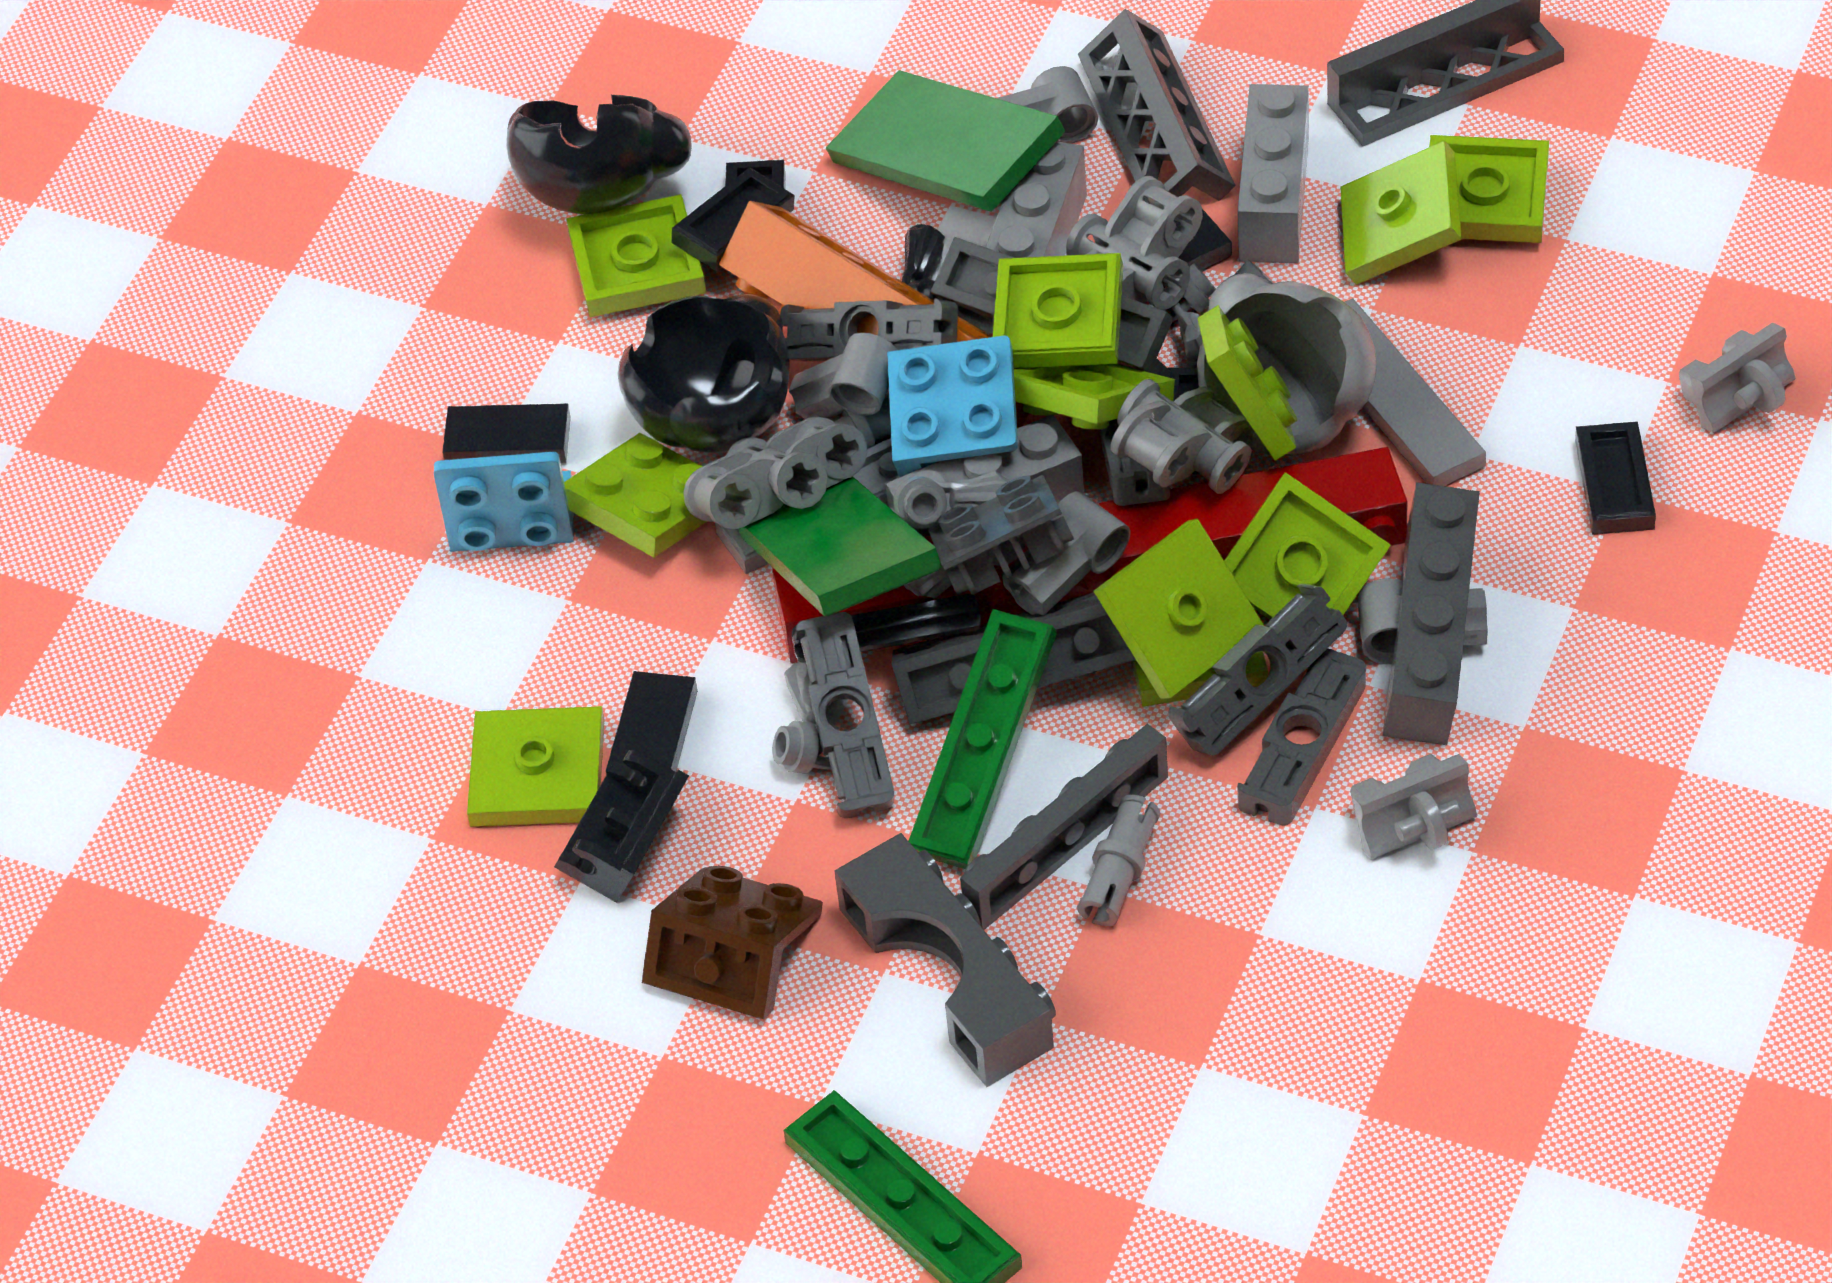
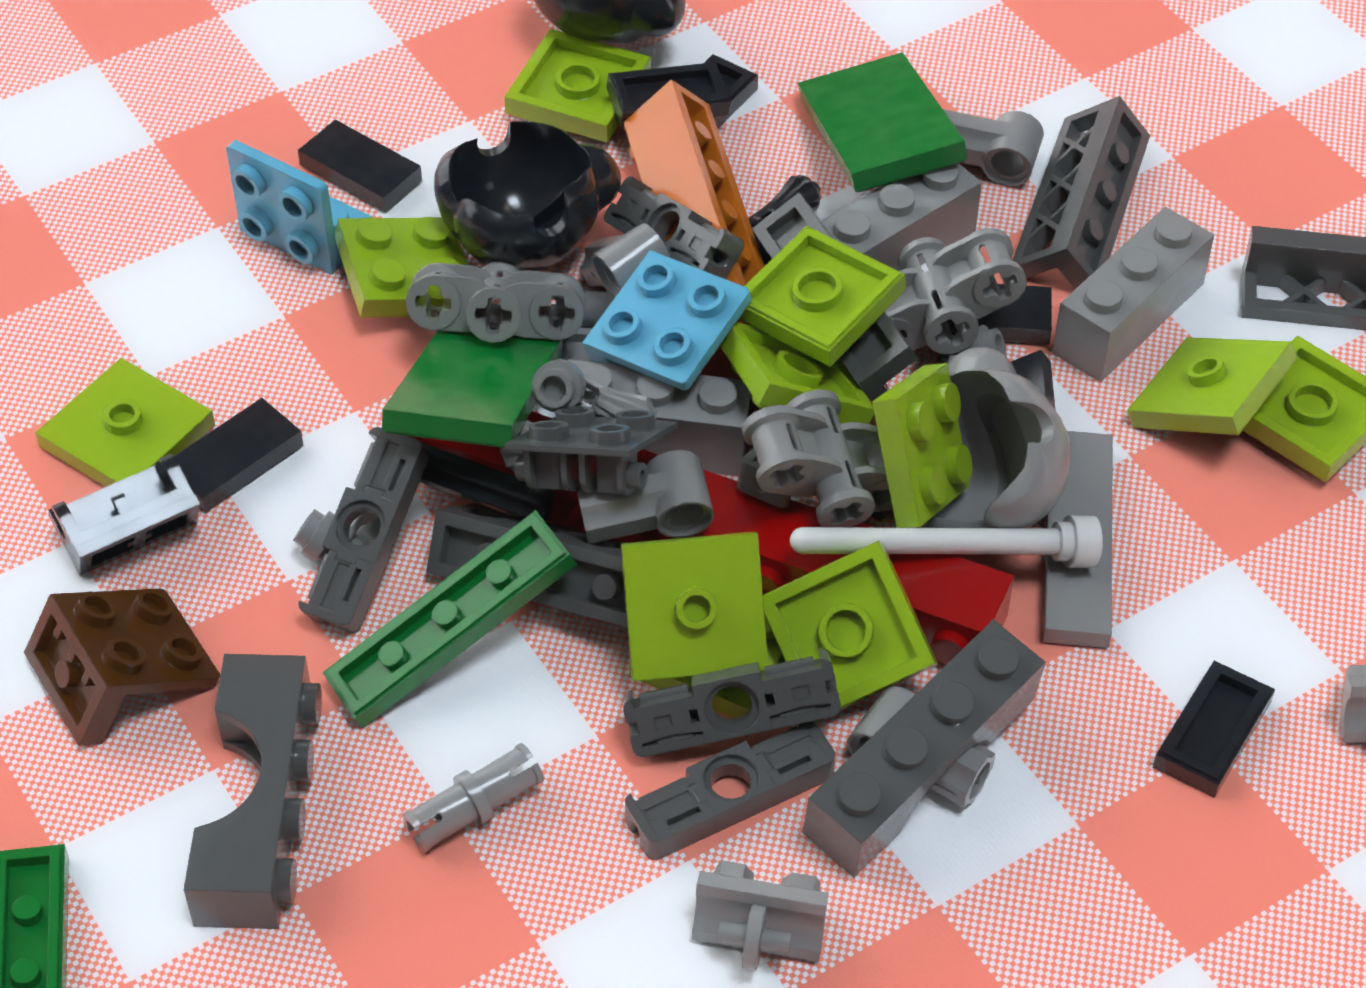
camera: 30 degrees right, 0 degrees up
dark grey plate [960,723,1168,930] -> none
none -> white piece [790,515,1103,568]

